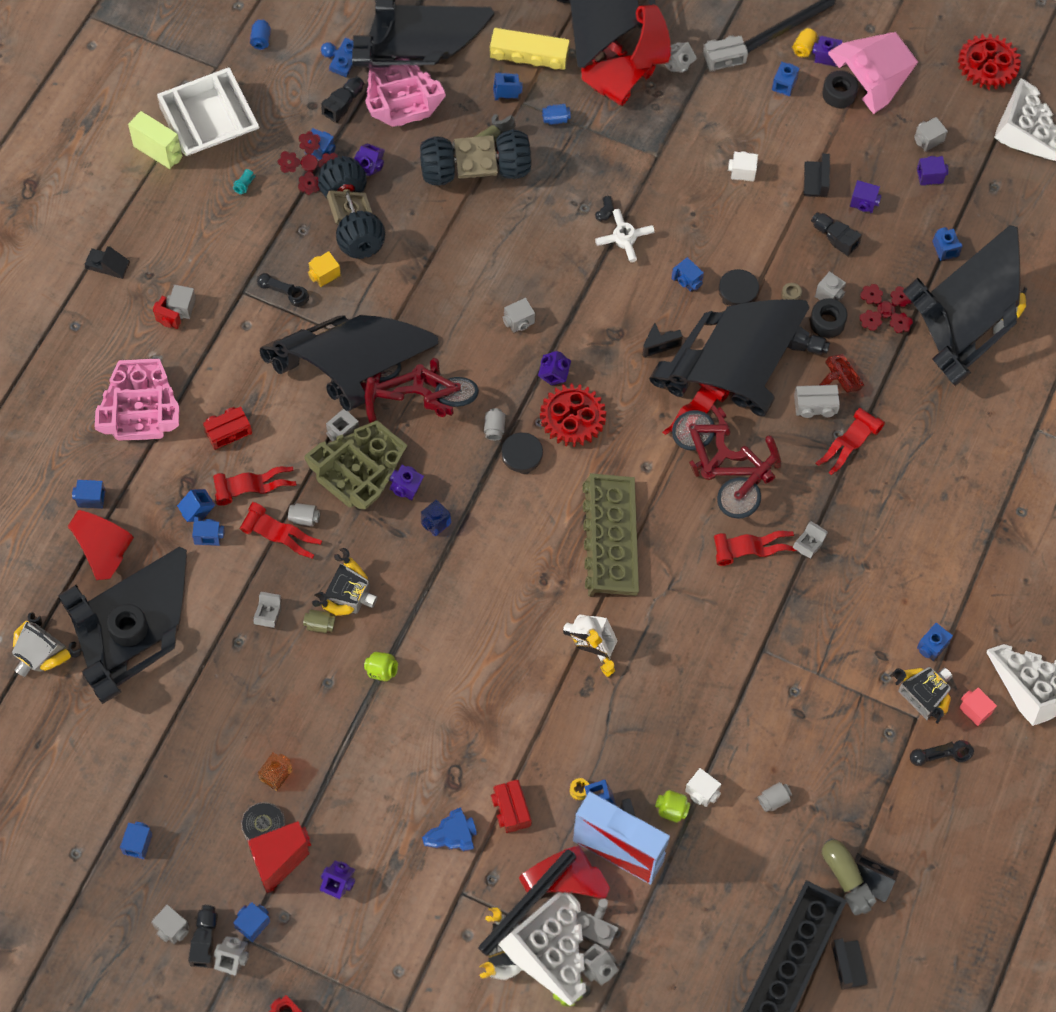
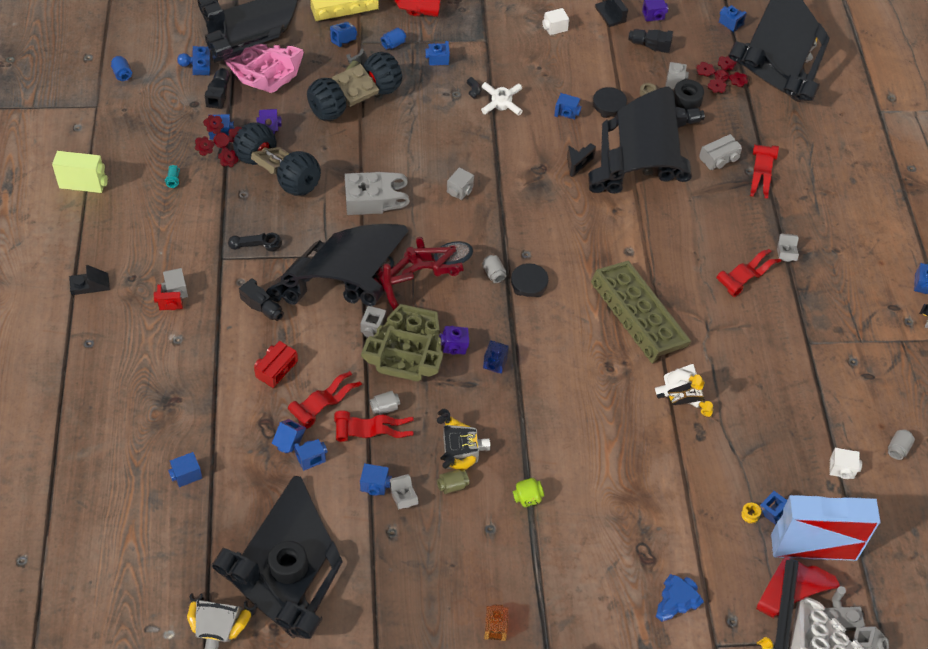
camera: 30 degrees left, 10 degrees down
red panel [68,510,134,581] -> none
bright pink wedge [95,359,180,441] -> none
white slope [157,68,259,156] -> none
yellow brick [308,252,341,287] -> none
red brick [490,779,532,833] -> none
dark purple brick [538,351,571,386] -> none
red gear [540,383,607,447] -> none
lime head [655,790,690,822] -> none
red flag [662,383,730,442] -> none
piece [672,405,781,519] -> none
clear red plate [819,354,864,393] -> none
none -> black piece [239,278,284,321]
none -> light grey brick [345,172,410,215]
none -> blue brick [360,463,392,495]
none -> blue brick [425,41,450,65]

